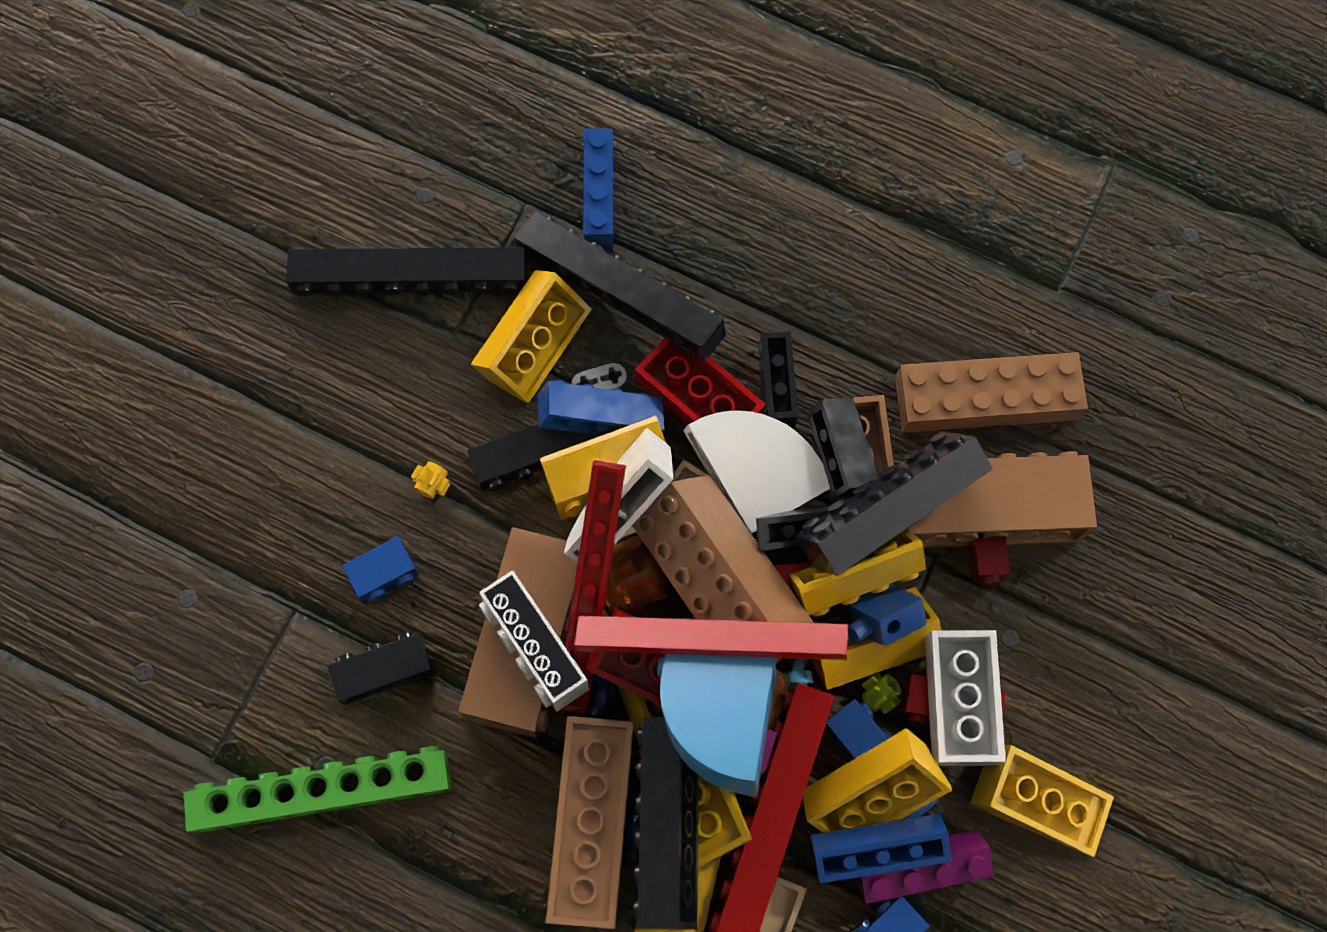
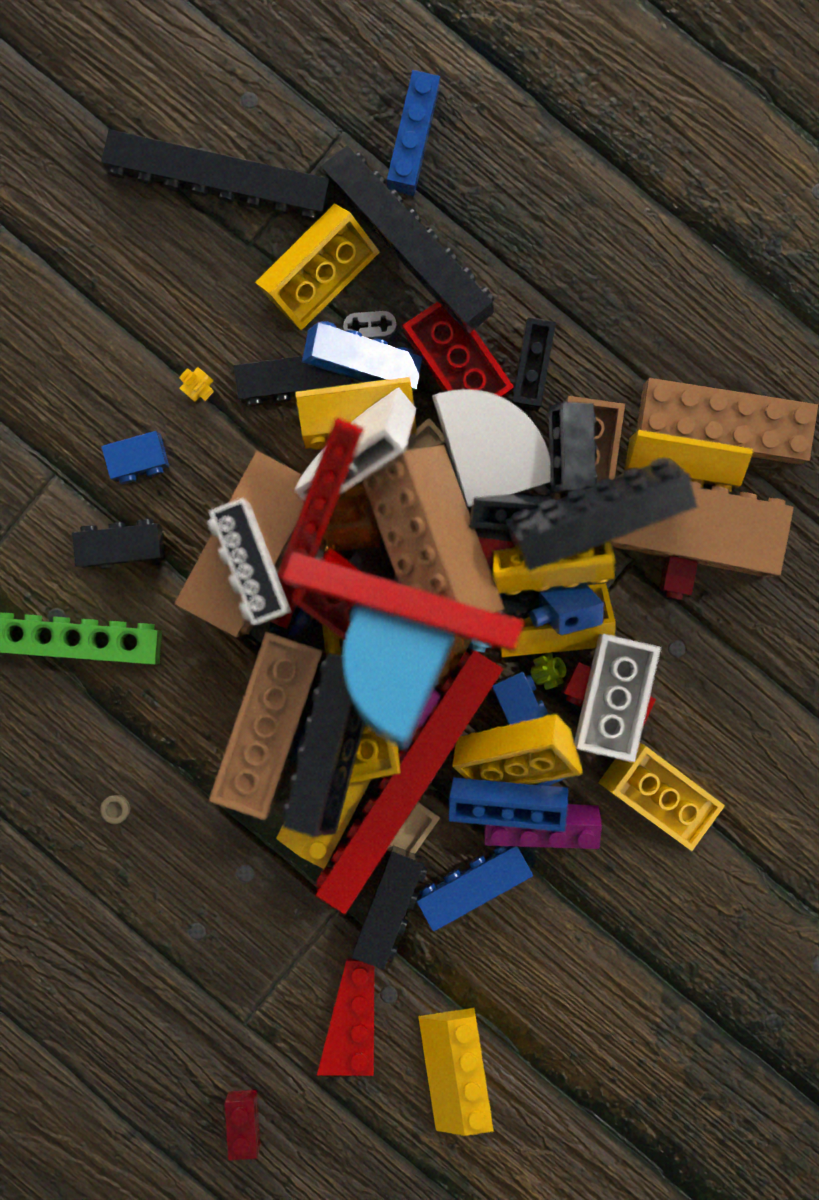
camera: 15 degrees right, 15 degrees up
none -> yellow slope [624,430,753,492]

